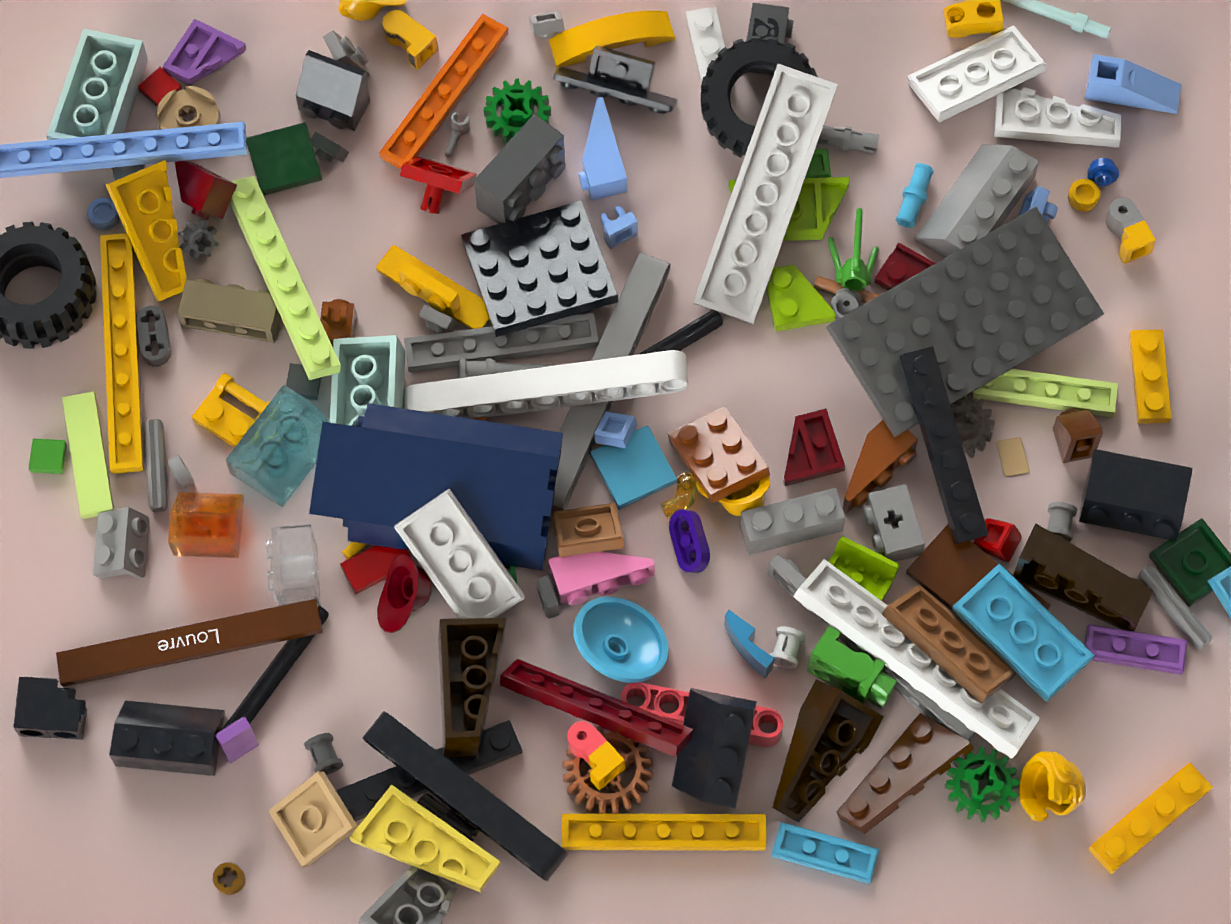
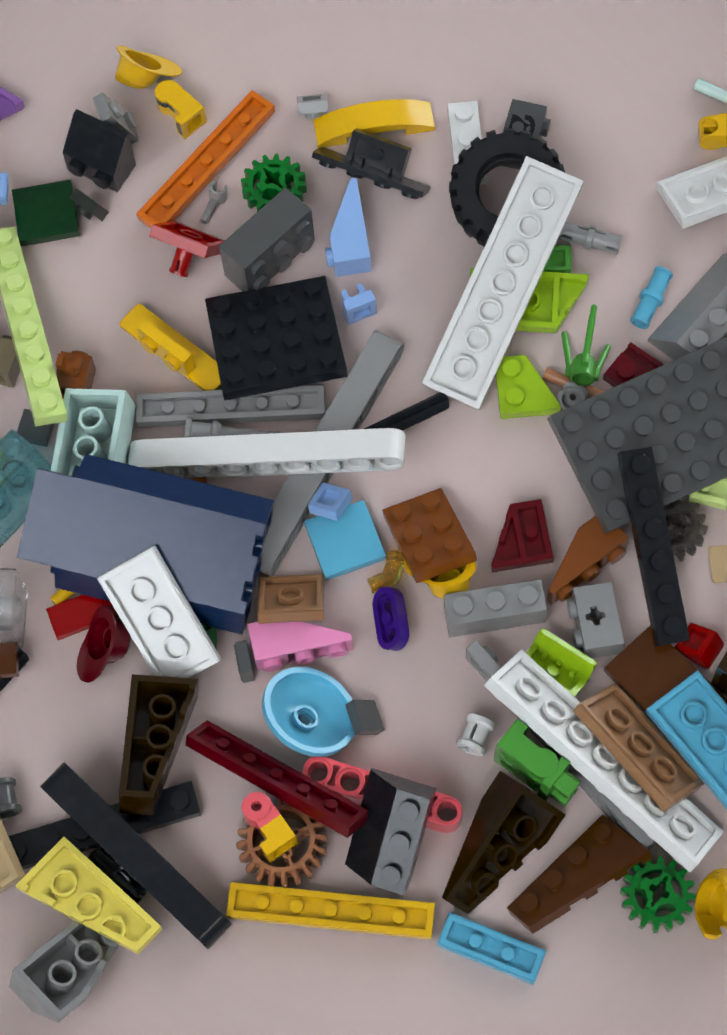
camera: 10 degrees right, 0 degrees up
light grey plate [419,304,459,333] -> none
dark azure slope [724,610,775,678] -> none
none -> dark grey tile [345,700,385,735]

